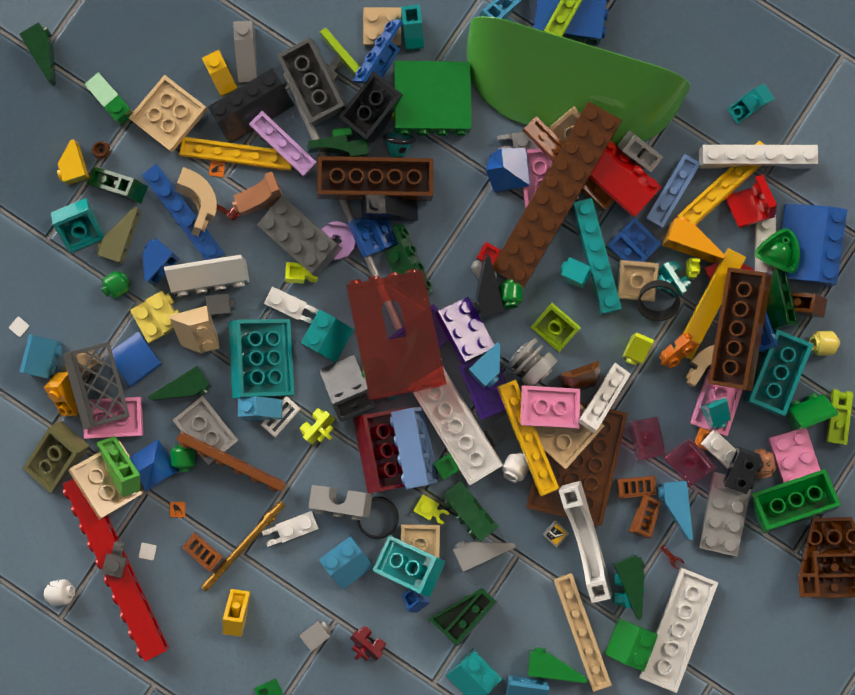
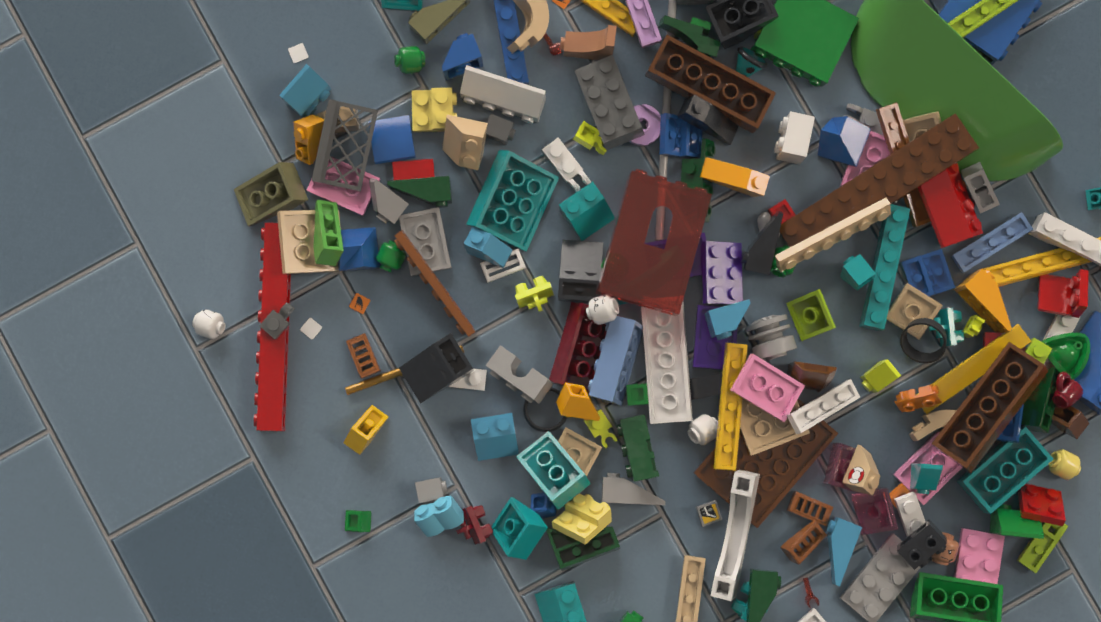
camera: 25 degrees right, 0 degrees up
none -> light grey slope [369,178,408,224]
none -> red tile [392,159,435,180]
none -> black slope [399,333,474,404]
none -> medium azure brick [414,496,464,537]
none -> teal slope [491,497,548,560]
none -> light yellow plate [552,493,612,544]
none -> light orange slope [556,383,600,421]
none -> white head [586,295,619,325]
none -> light orange slope [700,157,770,197]
none -> white brick [774,111,815,164]
none -> tan plate [775,198,891,272]
none -> tan slope [842,445,880,496]
none -> red plate [1018,484,1066,526]
none -> lime plate [1024,338,1052,364]
none -> dark red piece [1052,372,1083,409]

